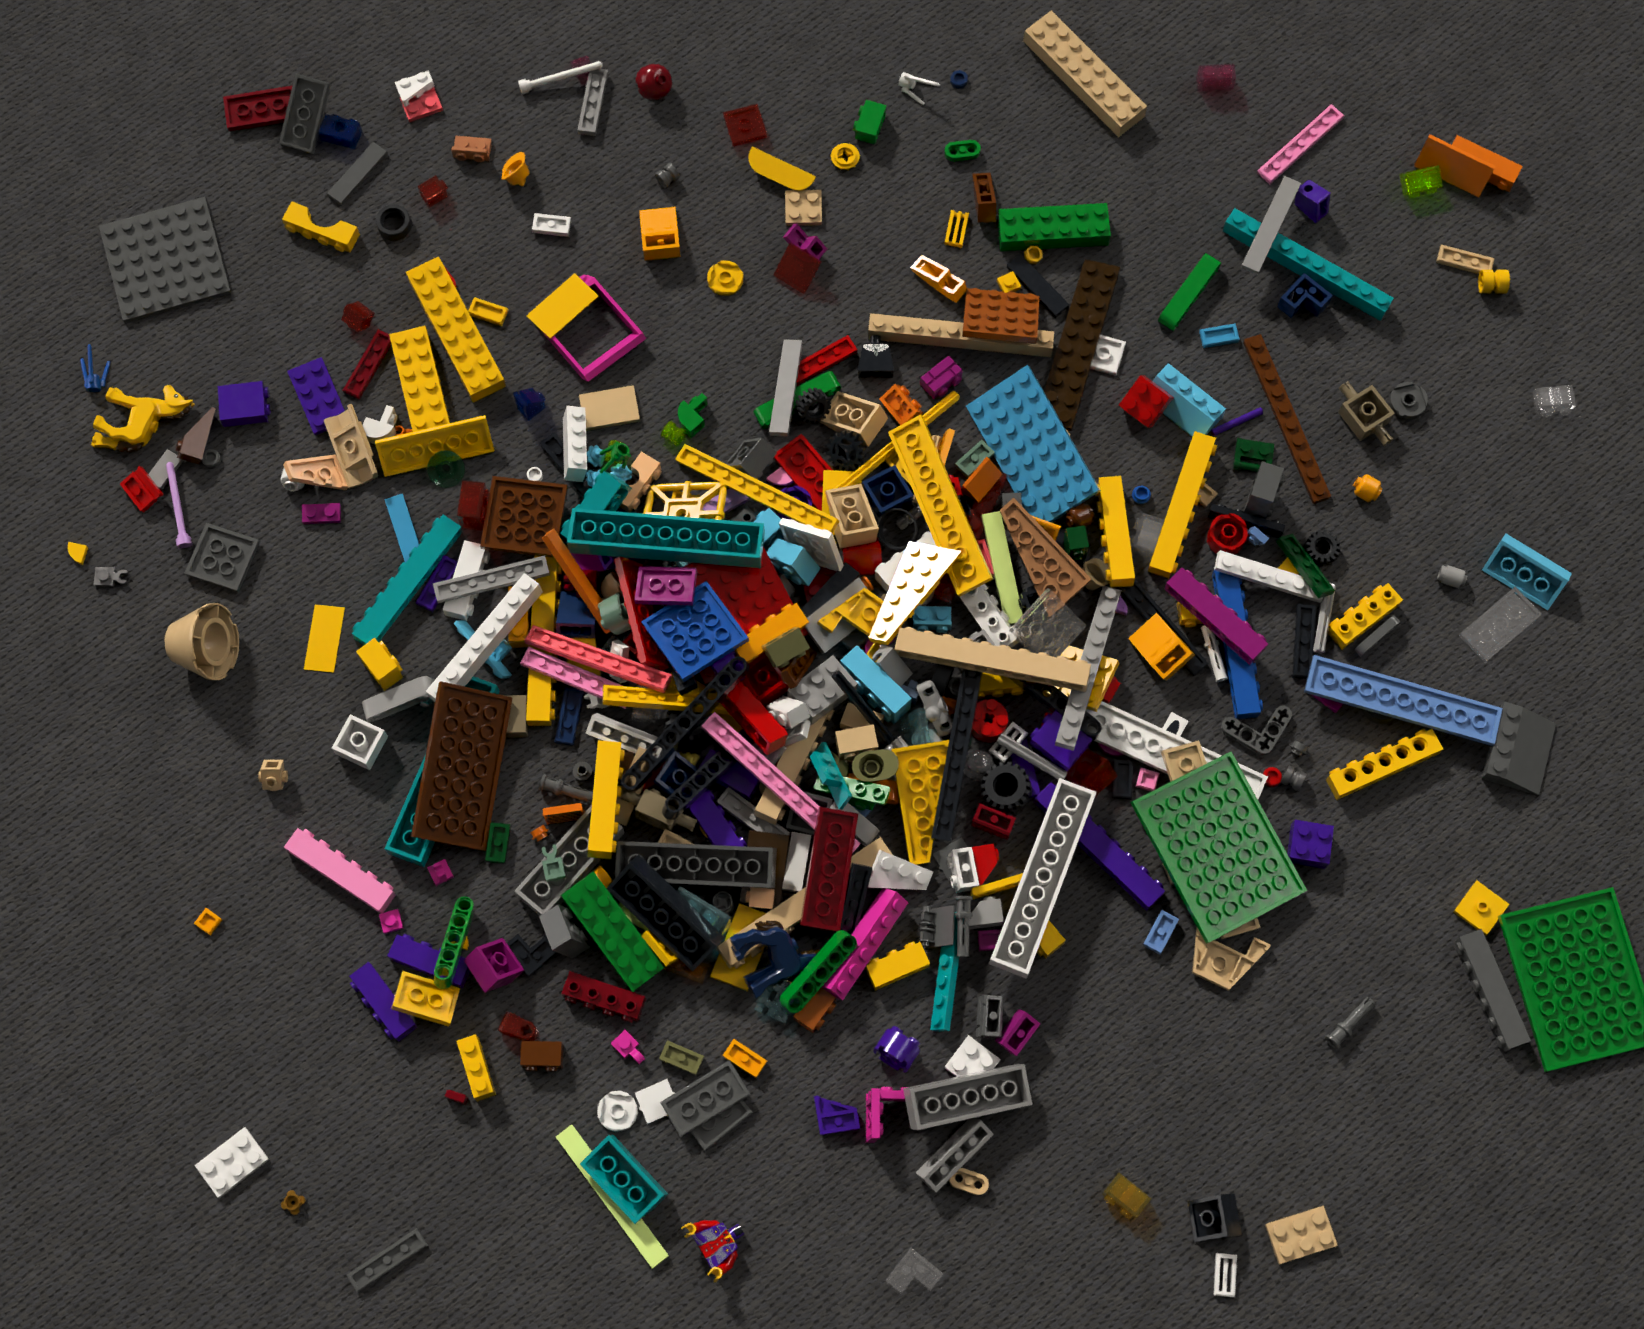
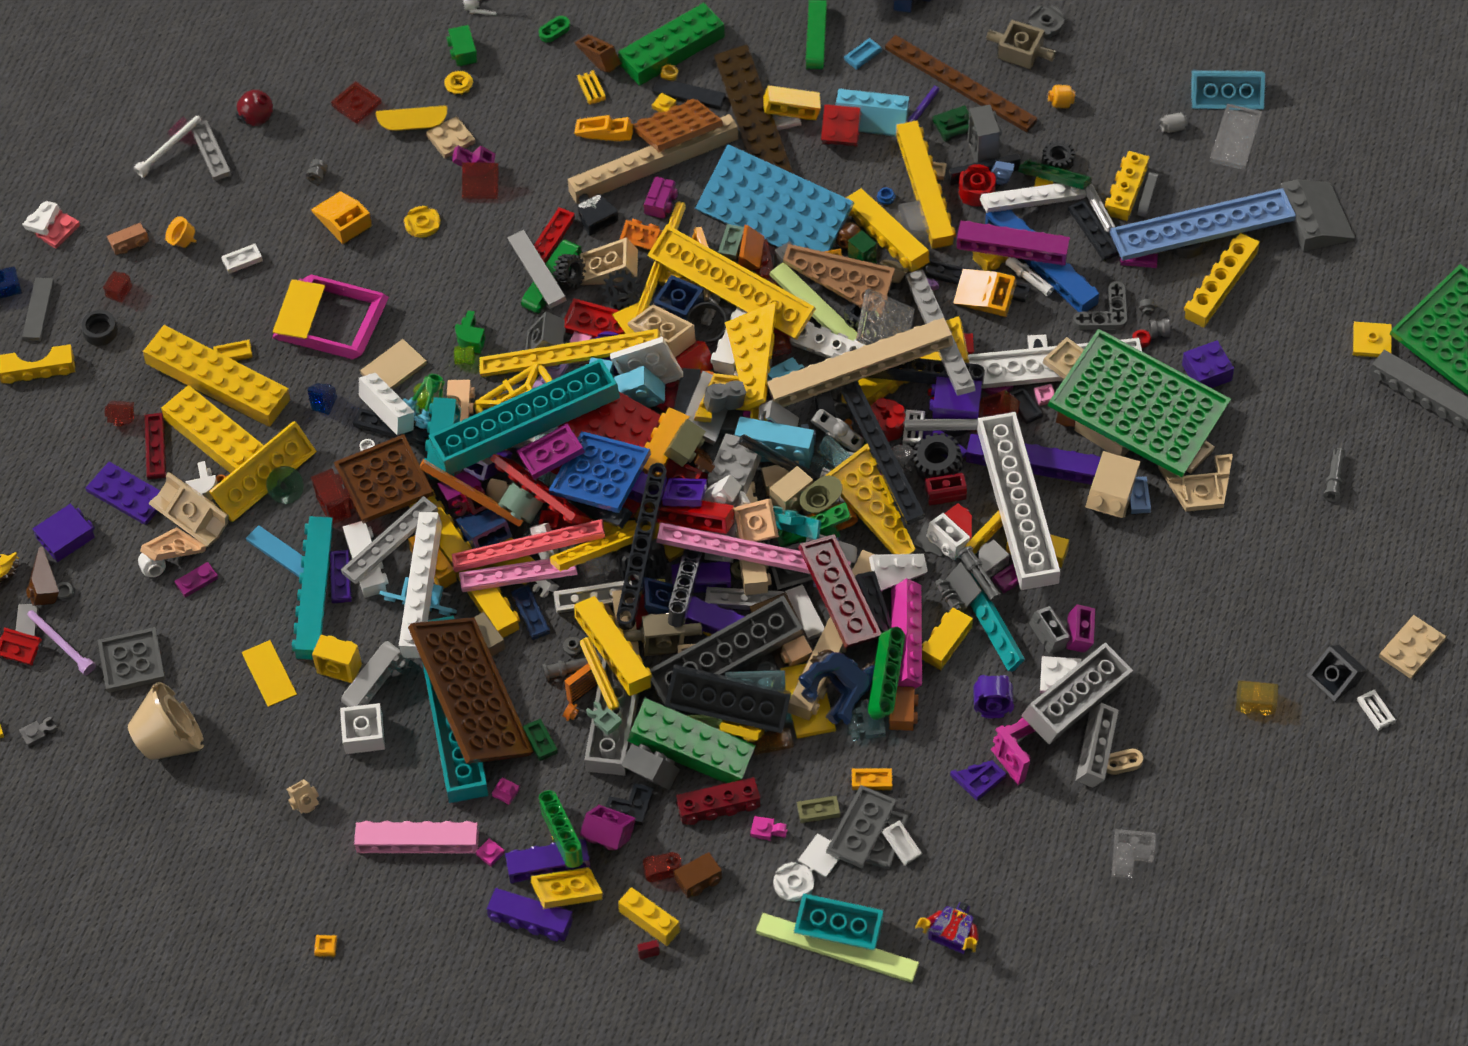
camera: 30 degrees left, 15 degrees down
none -> yellow axle [580,637,619,710]
none -> dark purple plate [662,478,707,507]
none -> dark grey brick [703,381,746,413]
none -> light nougat tile [734,499,779,542]
none -> yellow brick [764,85,821,120]
none -> white tile [882,820,922,865]
none -> tan slope [1085,451,1141,518]

